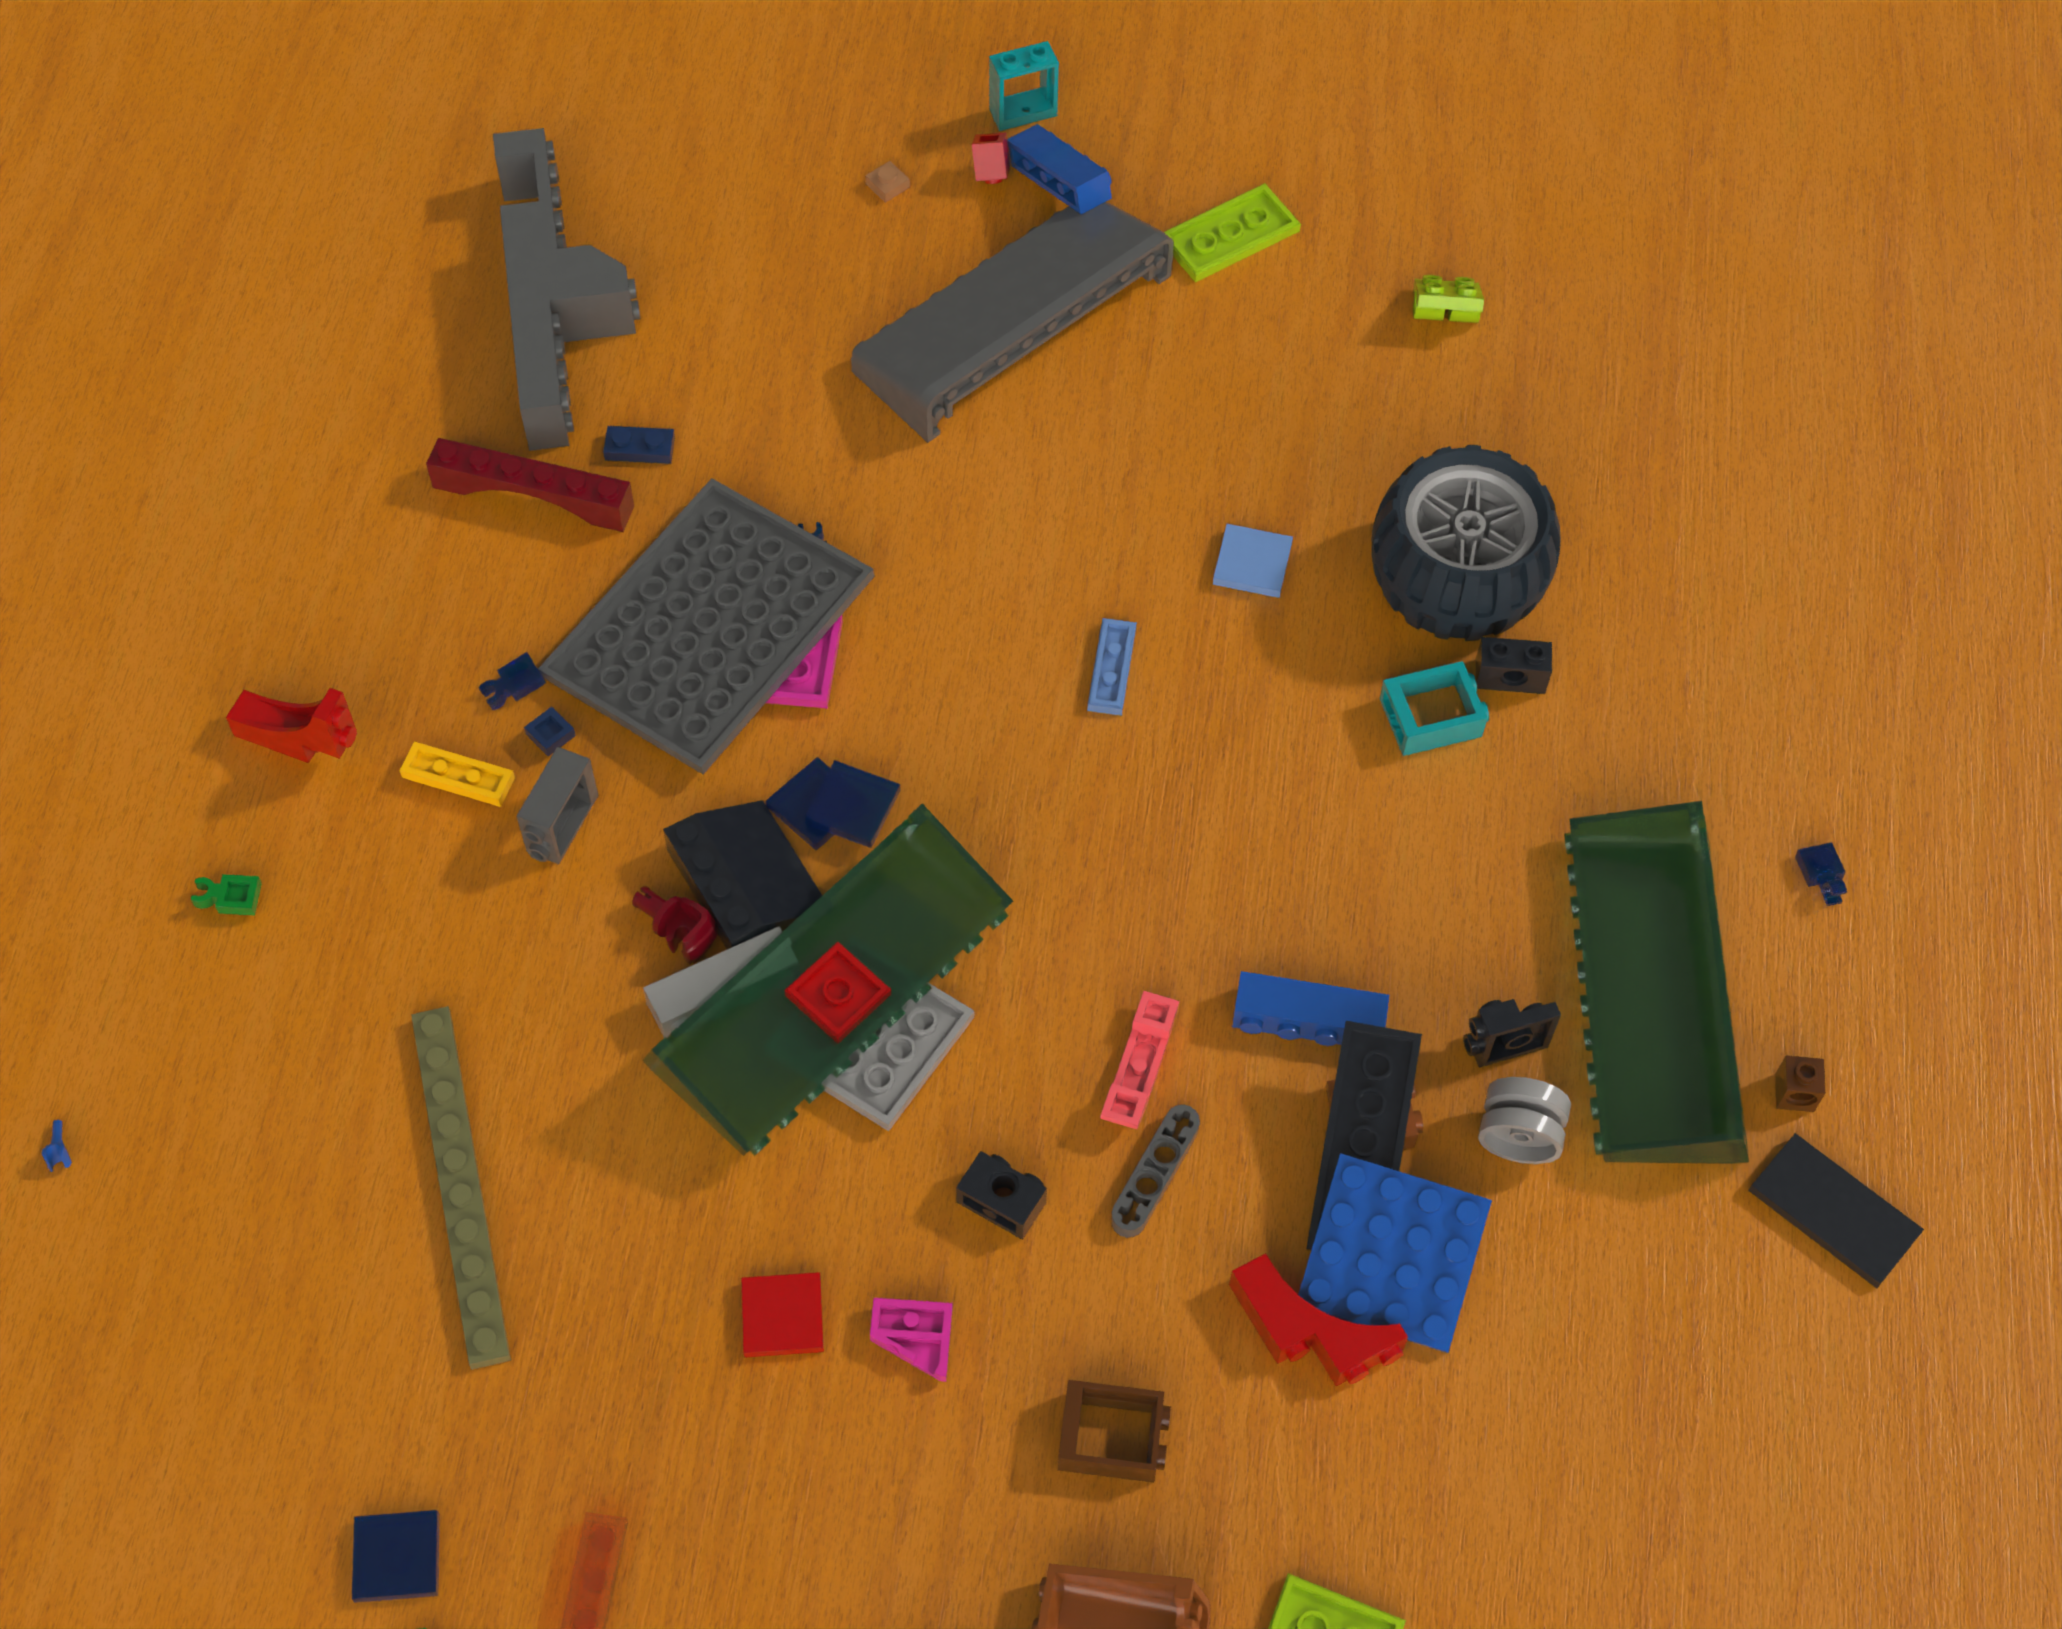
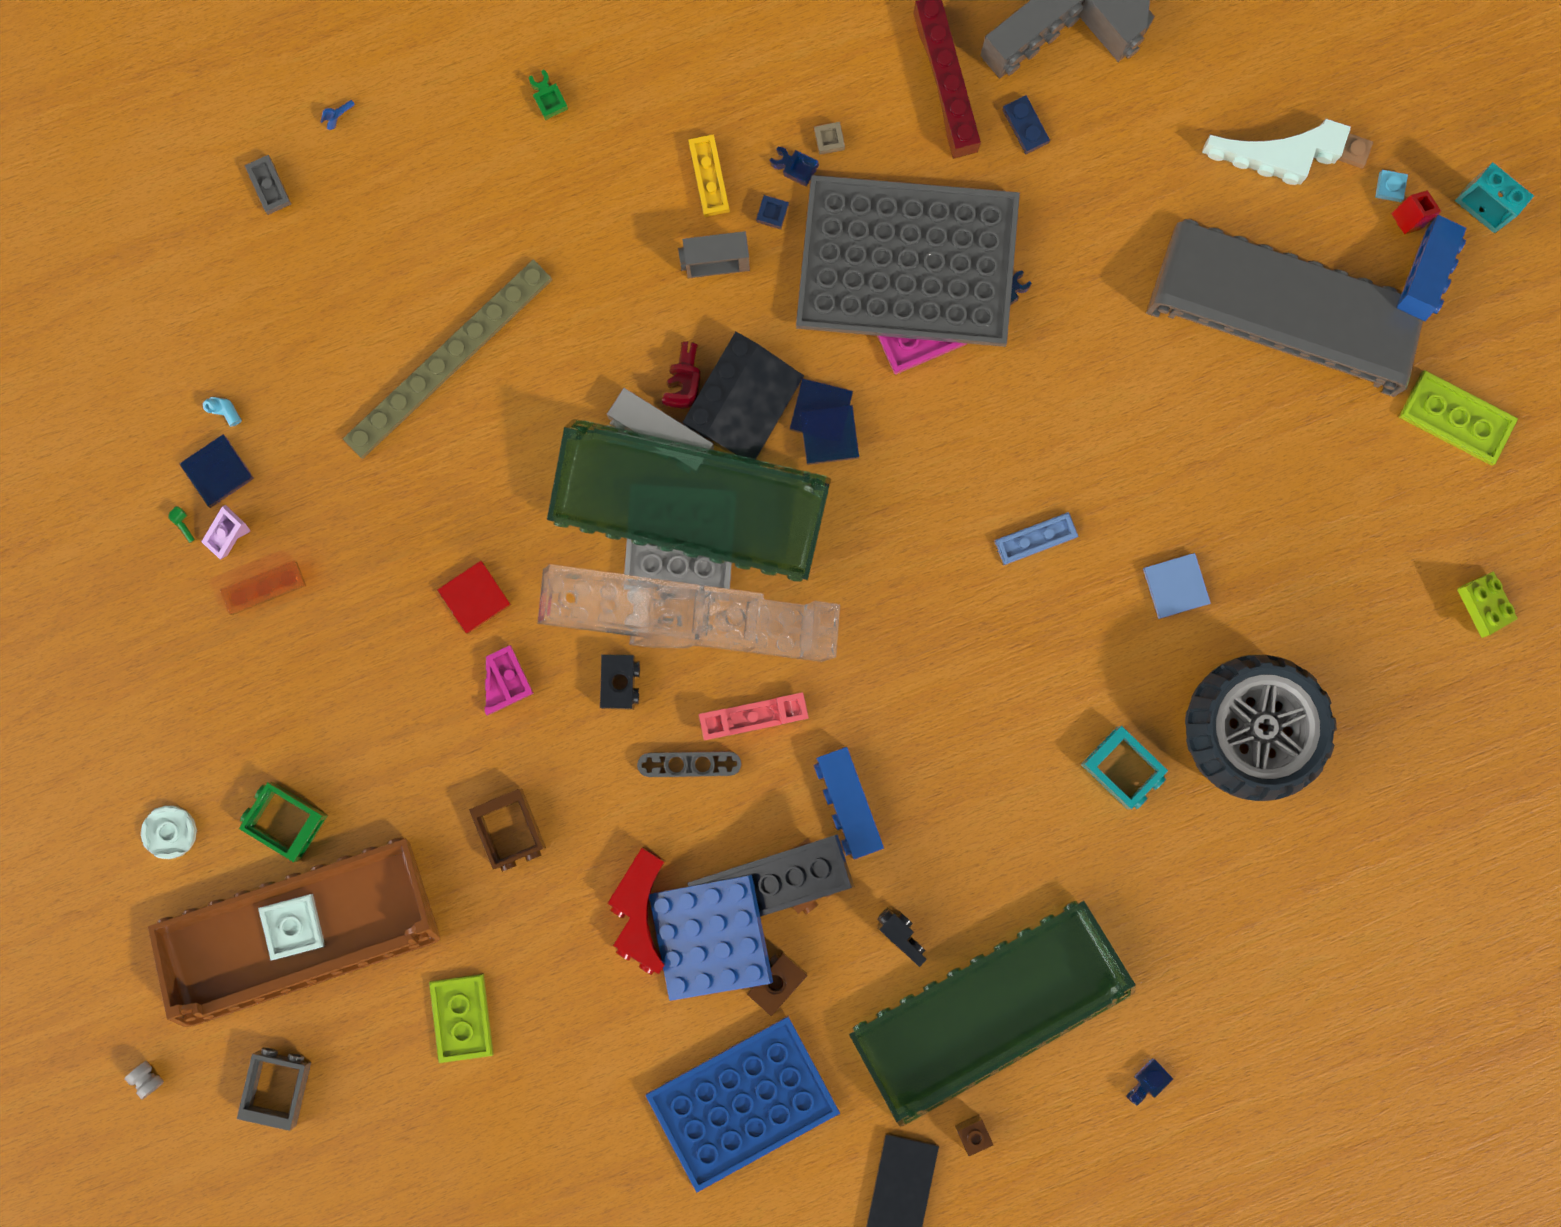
camera: 60 degrees right, 25 degrees up
red arch [226,688,357,763] -> none
red tile [784,942,891,1044] -> none
black brick [1475,637,1552,694] -> none
light grey wheel [1478,1077,1571,1164] -> none
none -> lavender slope [202,505,250,560]
none -> medium azure arm [203,397,242,427]
none -> dark grey plate [245,155,292,215]
none -> clear piece [537,564,840,662]
none -> blue plate [645,1016,840,1193]
none -> reddish brown brick [747,952,808,1017]
none -> dark tan plate [814,122,845,155]
none -> light aqua arch [1202,119,1351,185]
none -> medium azure plate [1375,170,1408,202]

